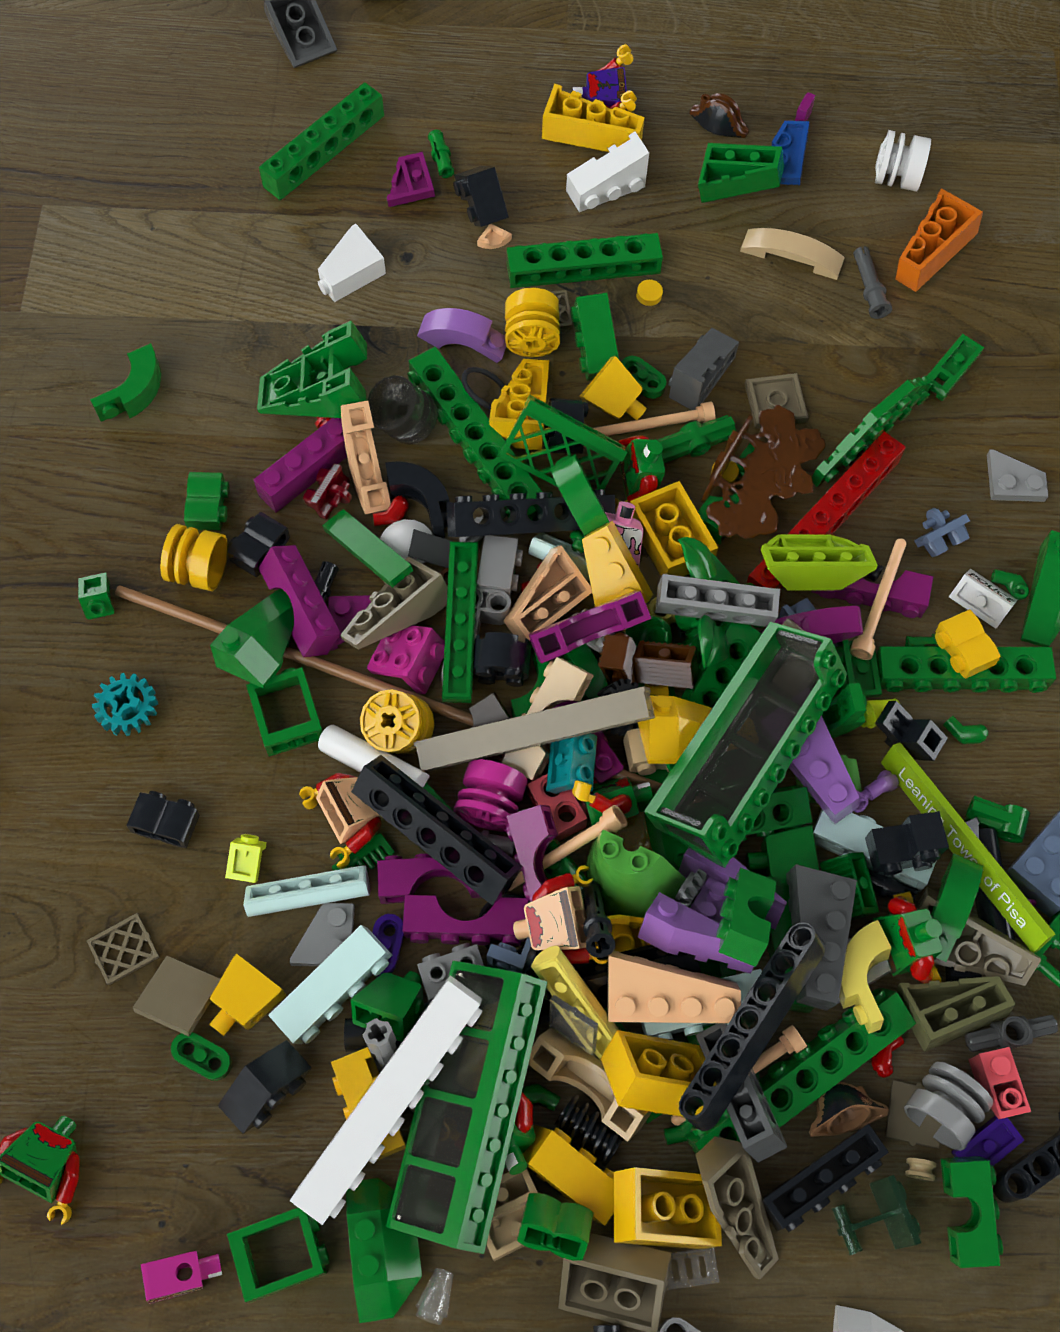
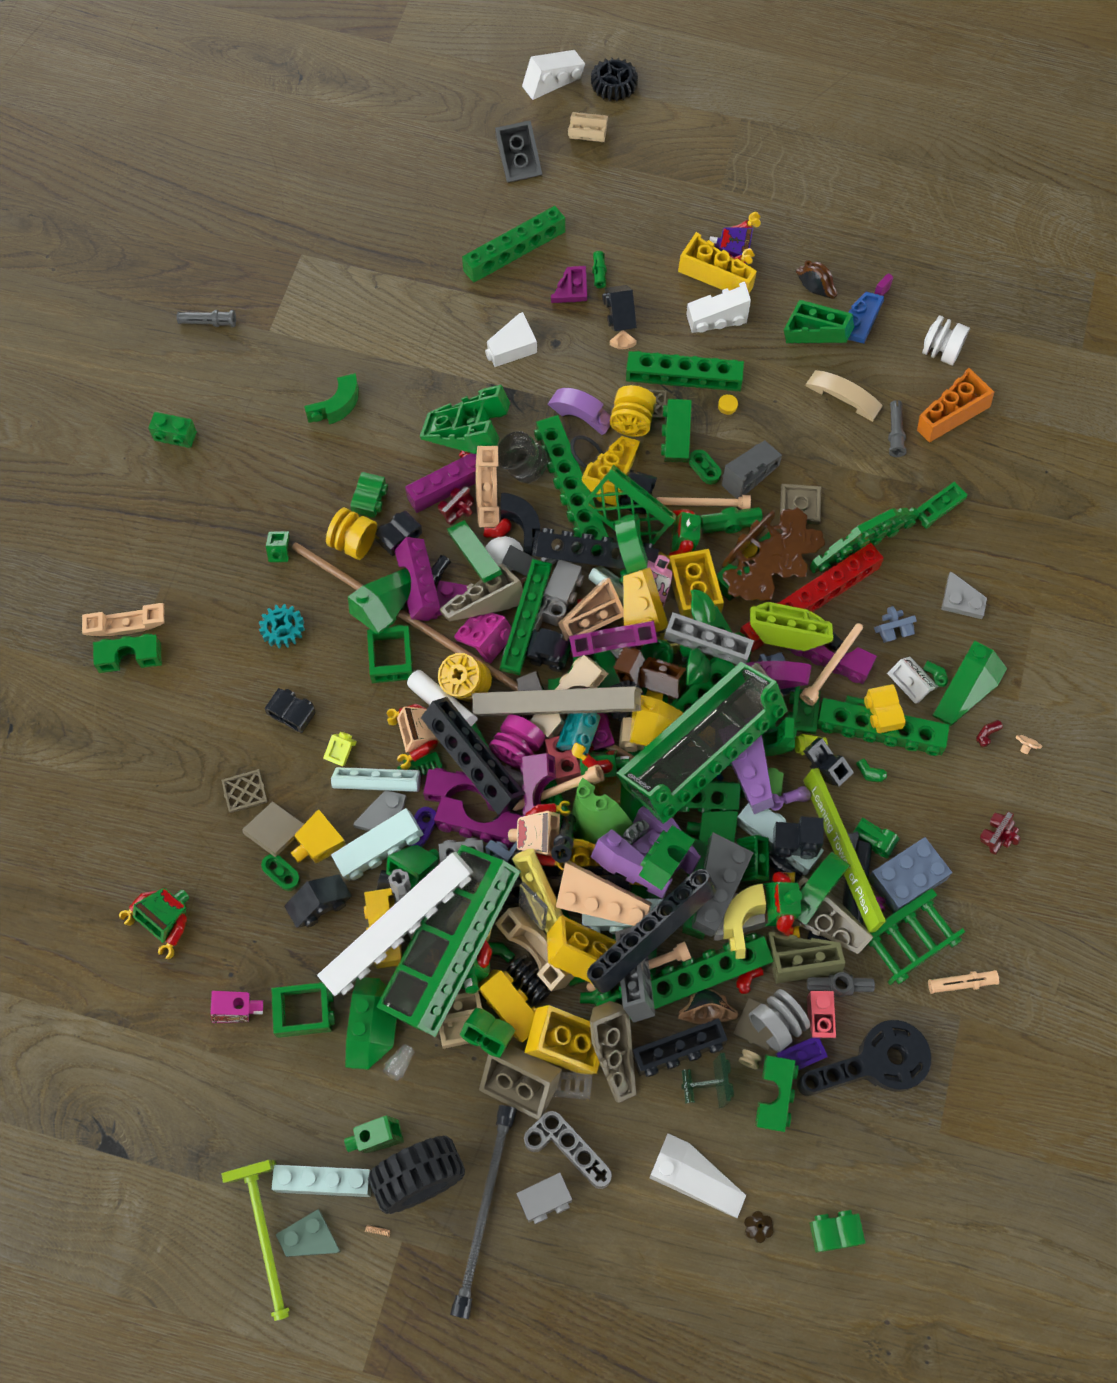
camera: 15 degrees right, 0 degrees up
yellow torso [579,356,647,420] -> none

